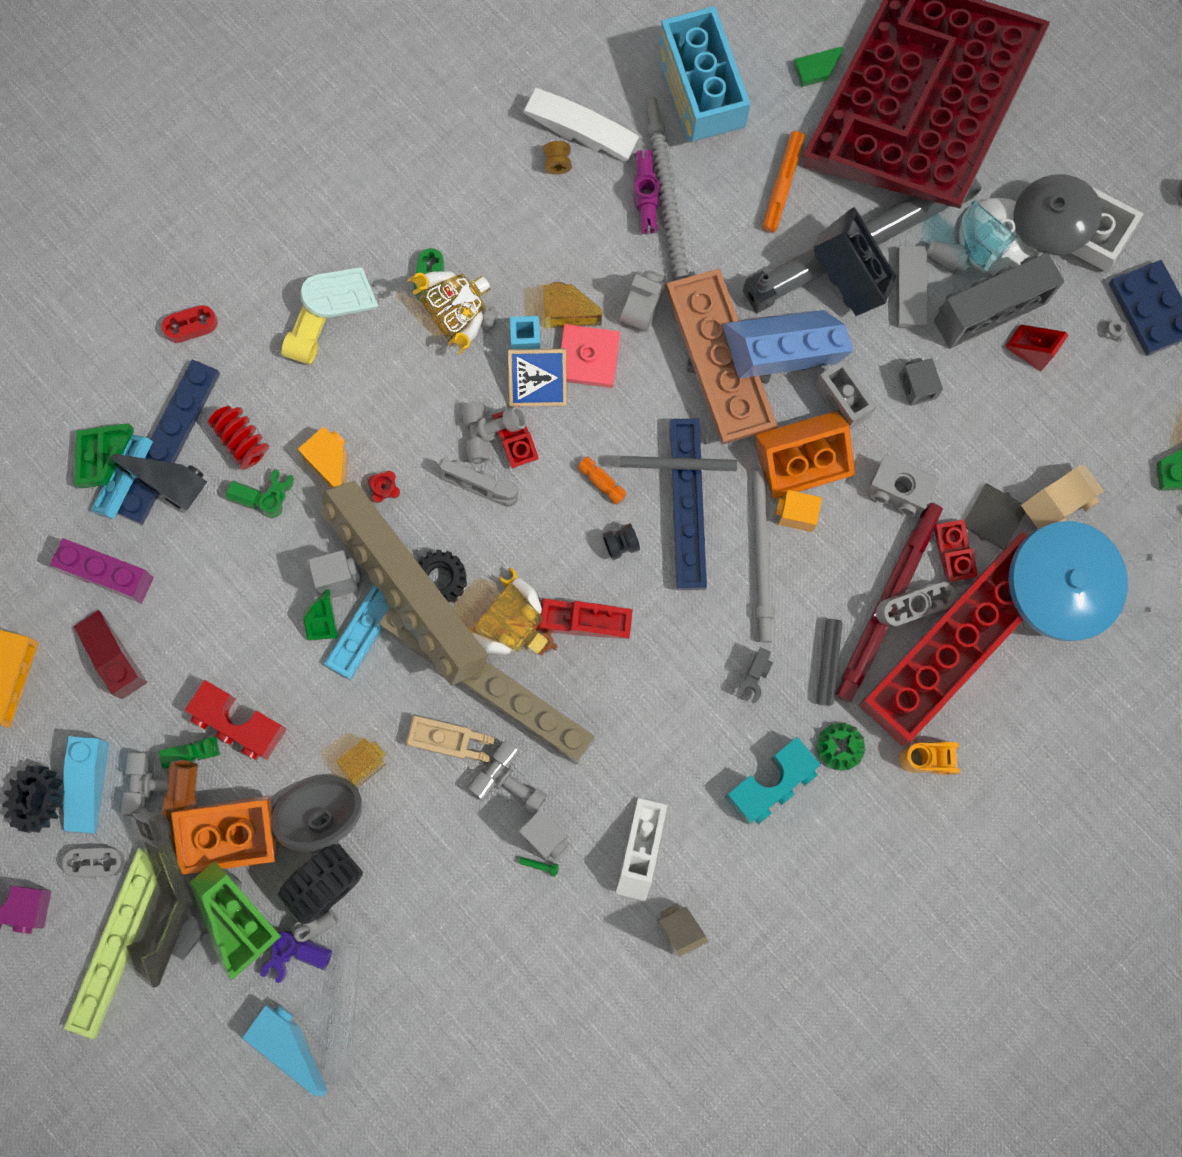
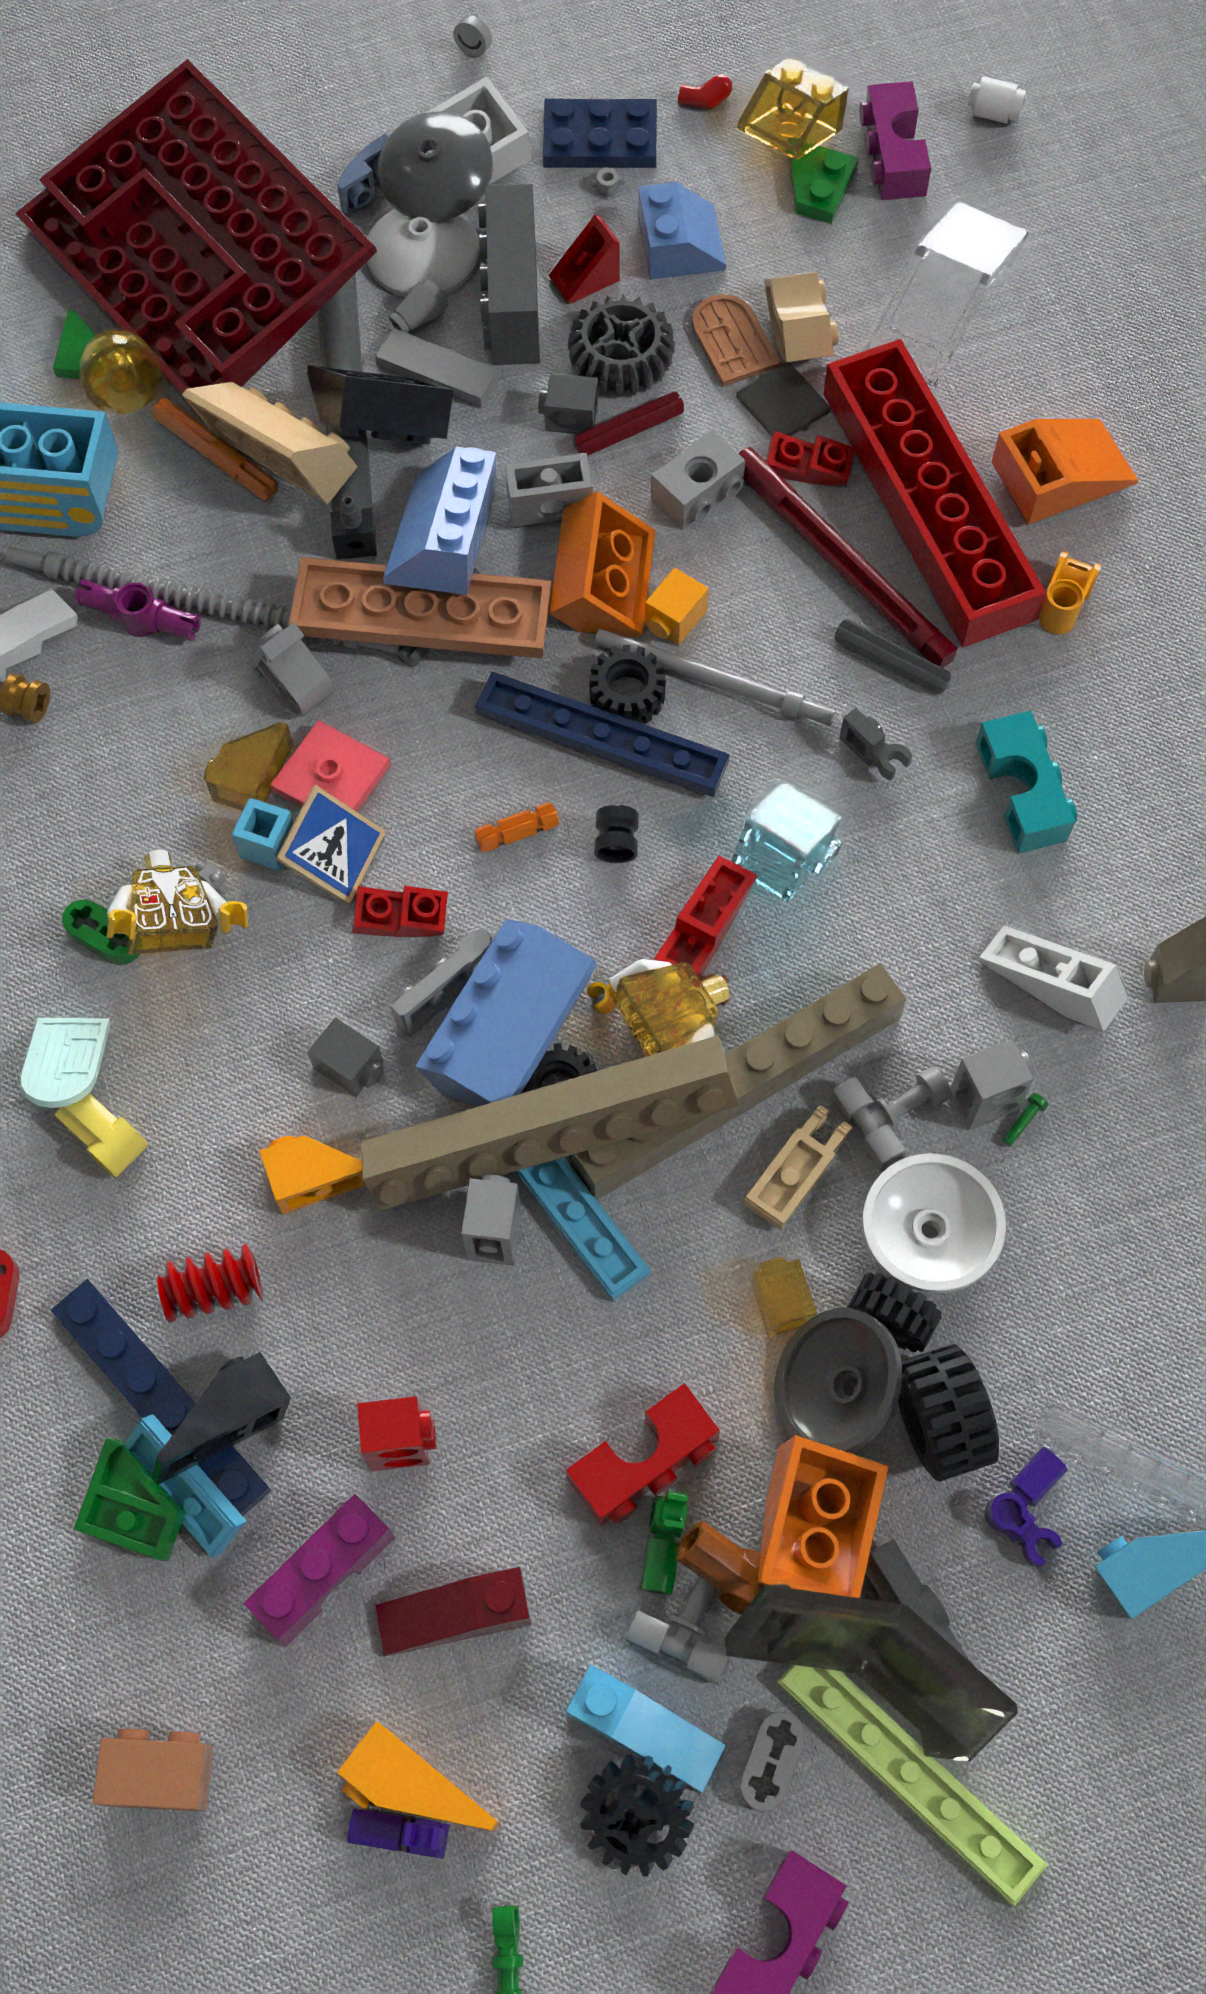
camera: 60 degrees left, 10 degrees down
bright green wedge [190,861,281,981] -> none
green bar [226,469,294,518] -> none
light grey arm [292,909,338,942] -> none
green tile [303,590,338,641] -> none
red plate [368,471,400,503] -> none
light grey bar [462,402,527,464] -> none
dark grey bar [620,456,737,471] -> none
green gear [817,722,866,771] -> none
light grey beam [876,582,955,626] -> none
clear light blue slope [962,200,1018,271] -> none
dark azure dish [1009,521,1128,641] -> none
none -> clear yellow cylinder [78,330,163,414]
none -> tan slope [182,382,358,505]
none -> dark grey brick [307,1017,383,1097]
none -> sand blue slope [337,133,389,216]
none -> red brick [357,1396,437,1472]
none -> medium blue slope [415,919,598,1106]
none -> dark grey gear [568,294,675,397]
none -> dark red axle [574,391,684,456]
none -> black tyre [589,645,666,724]
none -> medium blue slope [638,182,726,280]
none -> nougat window [692,294,781,387]
none -> clear light blue plate [731,781,843,902]
none -> black tyre [847,1272,942,1353]
none -> white dish [862,1153,1006,1293]
none -> orange slope [992,419,1138,524]

